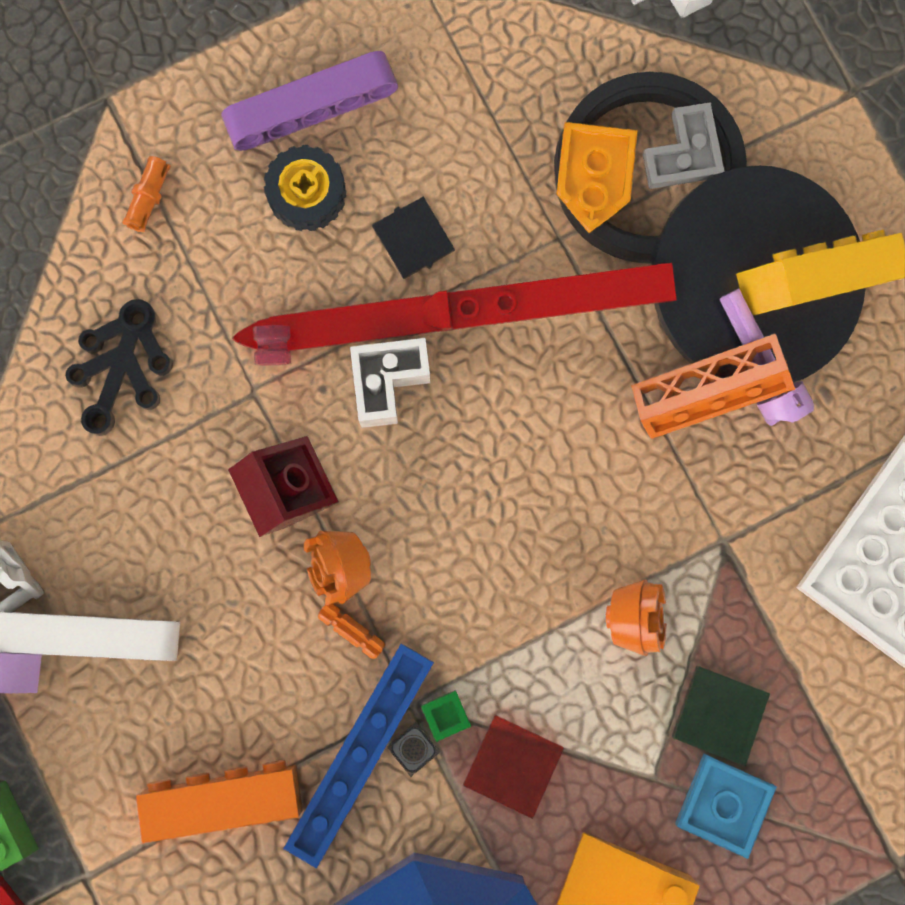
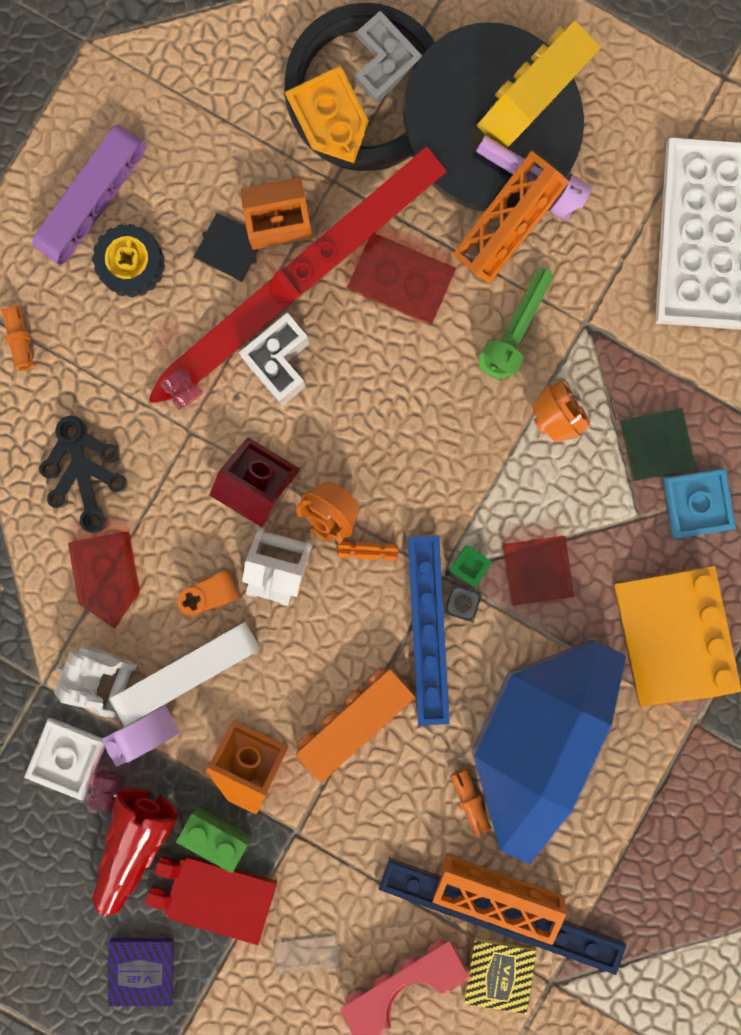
camera: 30 degrees left, 5 degrees up
none -> clear red tile [68,531,140,629]
none -> orange piece [177,569,241,616]
none -> orange slope [206,720,289,815]
none -> orange slope [241,177,313,250]
none -> white piece [242,526,313,607]
none -> clear red tile [347,233,456,326]
none -> bright green piece [479,267,554,380]

